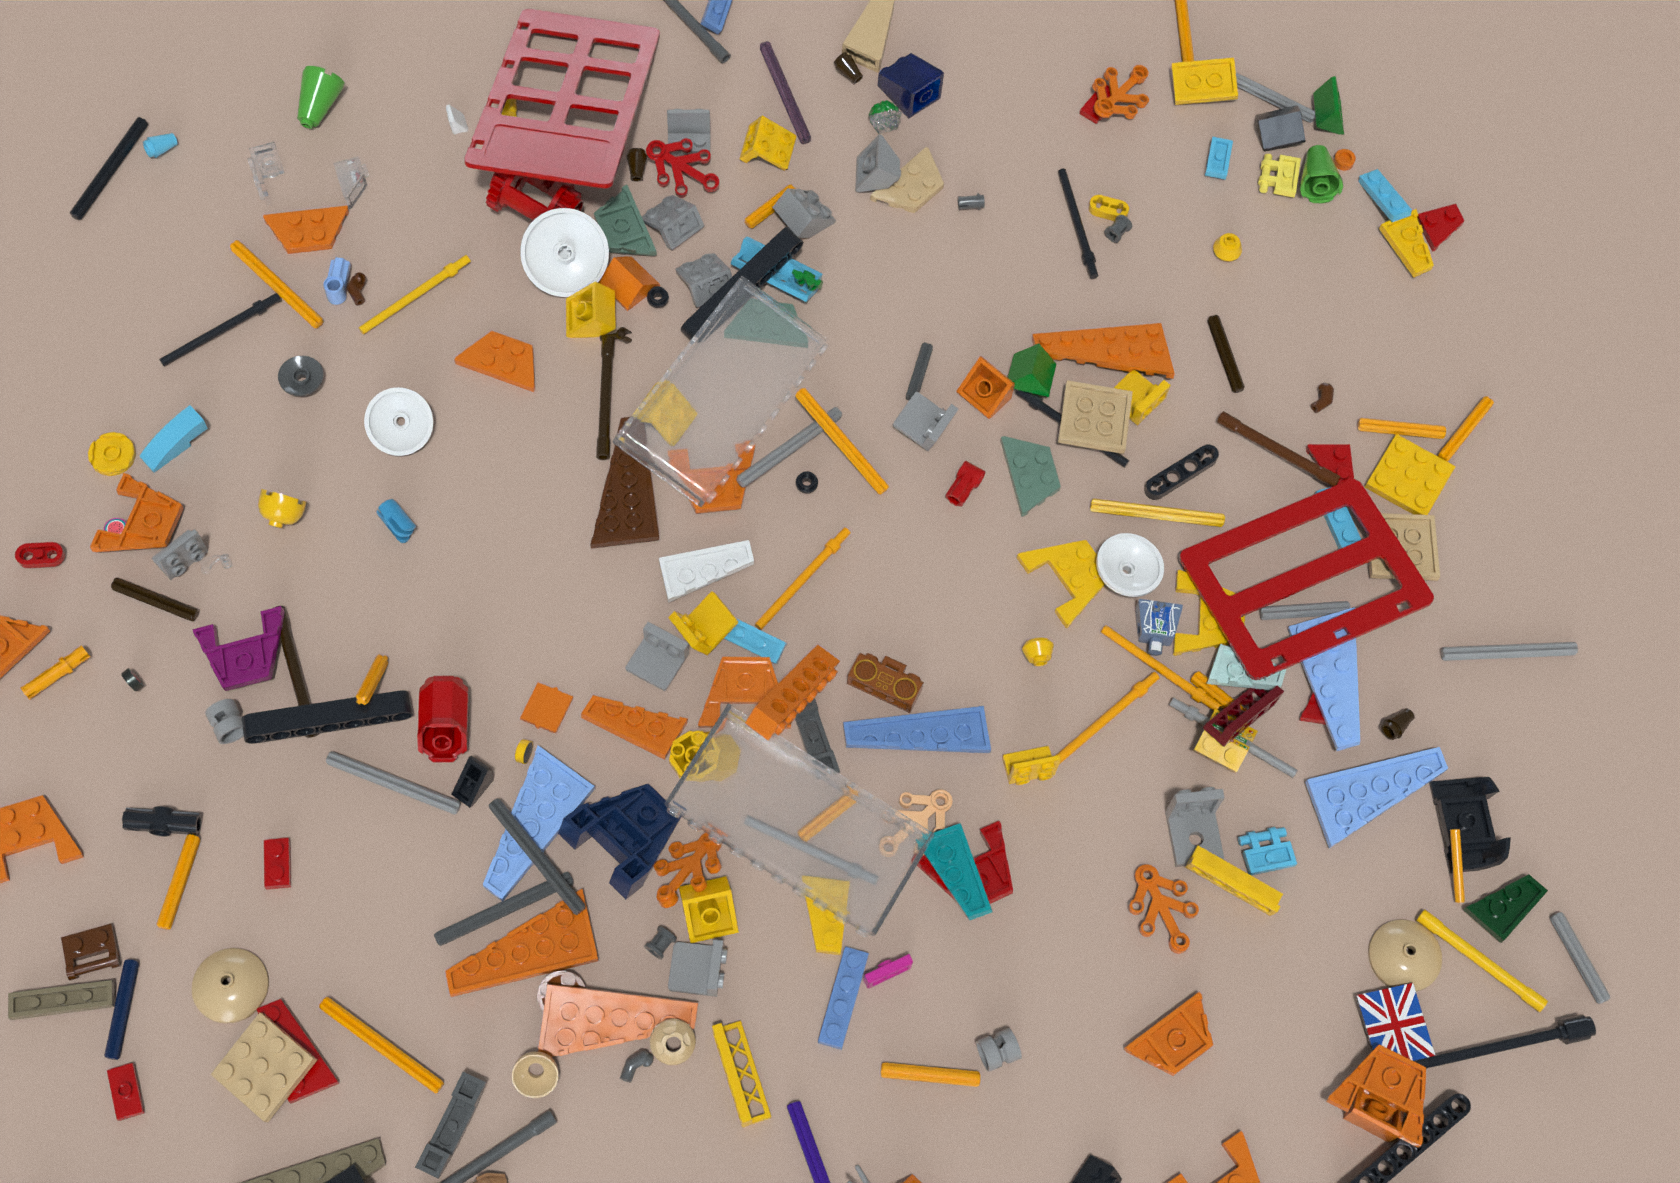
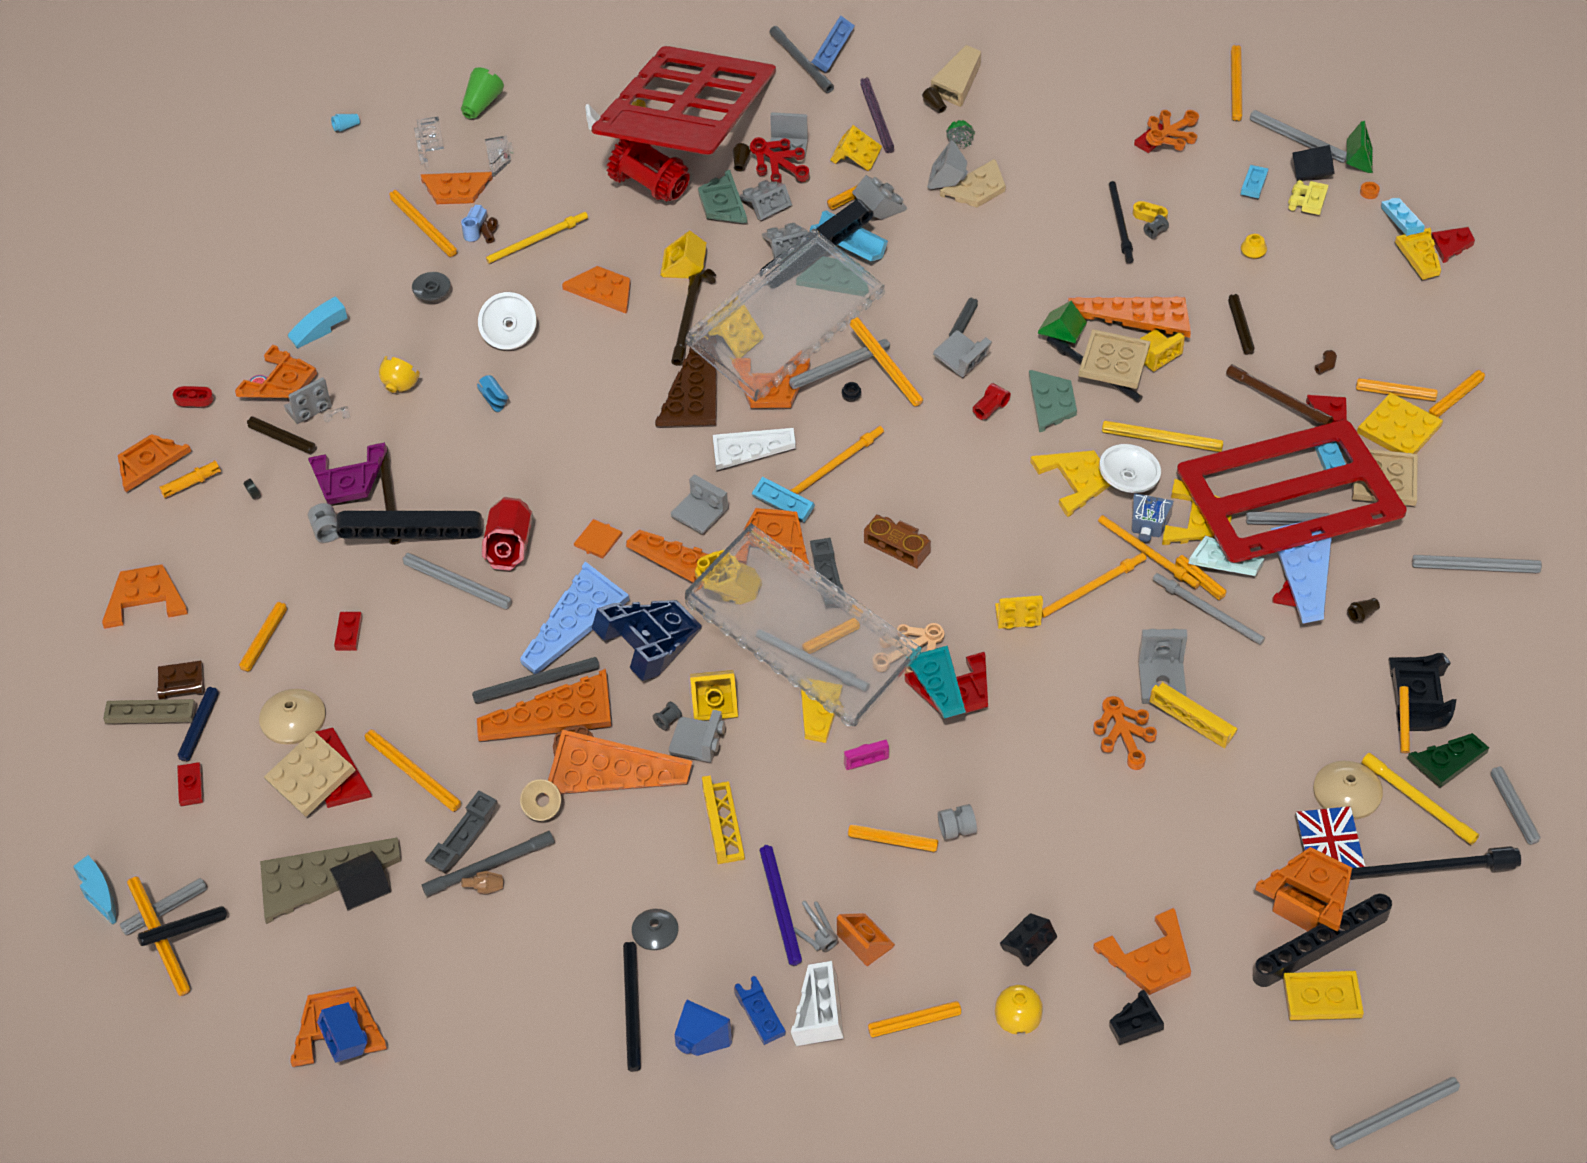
camera: 15 degrees right, 15 degrees down
black axle [70,117,148,220] -> none
yellow tile [88,432,136,476] -> none
black piece [122,806,202,837] -> none
black bar [159,293,281,366] -> none
light orange axle [356,654,388,705] -> none
black slope [451,756,494,808] -> none
dark grey axle [489,798,585,915] -> none
yellow tile [515,739,533,764] -> none
white dish [520,208,609,297] -> none
orange slope [599,256,660,311] -> none
dark grey arm [620,1050,654,1083] -> none
black plate [647,286,669,308] -> none
tan piece [650,1018,696,1065] -> none
orange plant [654,831,722,908] -> none
yellow bracket [668,591,738,656] -> none
orange brick [745,645,840,741] -> none
green piece [792,269,823,291] -> none
medium blue plate [818,947,869,1050] -> none
medium blue wing [843,706,991,753] -> none
clear blue slope [877,53,944,119] -> none
orange slope [956,356,1015,419] -> none
dark grey pin [958,193,985,210] -> none
yellow cone [1022,637,1054,666] -> none
orange wing [1124,992,1213,1076] -> none
black beam [1144,444,1219,500] -> none
yellow plate [1171,57,1238,105] -> none
yellow slope [1193,709,1258,773] -> none
dark red fence [1203,685,1284,747] -> none
medium azure plate [1238,827,1297,876] -> none
bright green cone [1300,145,1343,203] -> none
light blue wing [1305,747,1448,849] -> none

